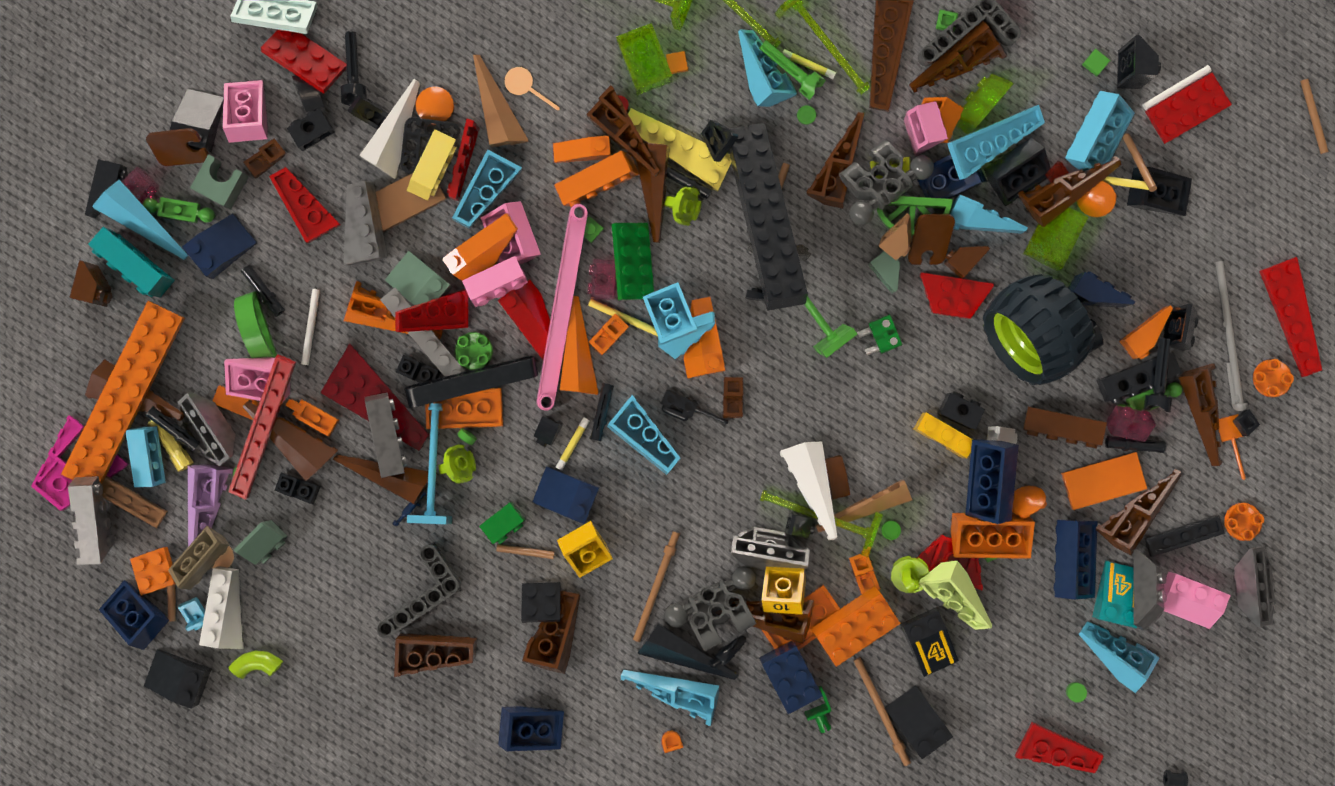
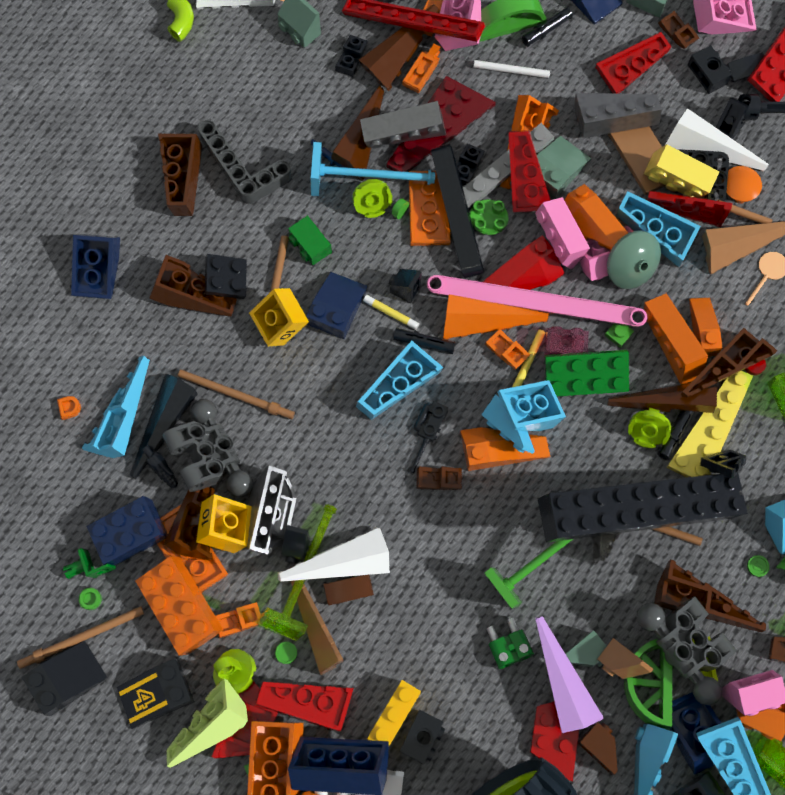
camera: 90 degrees right, 15 degrees down
reddish brown piece [908,214,955,265] -> none
none -> bright green tile [79,588,102,610]
none -> red wing [255,682,354,732]
none -> lavender wedge [535,616,603,733]
none -> sand green dish [607,230,661,289]
none -> medium nougat bar [717,200,772,224]

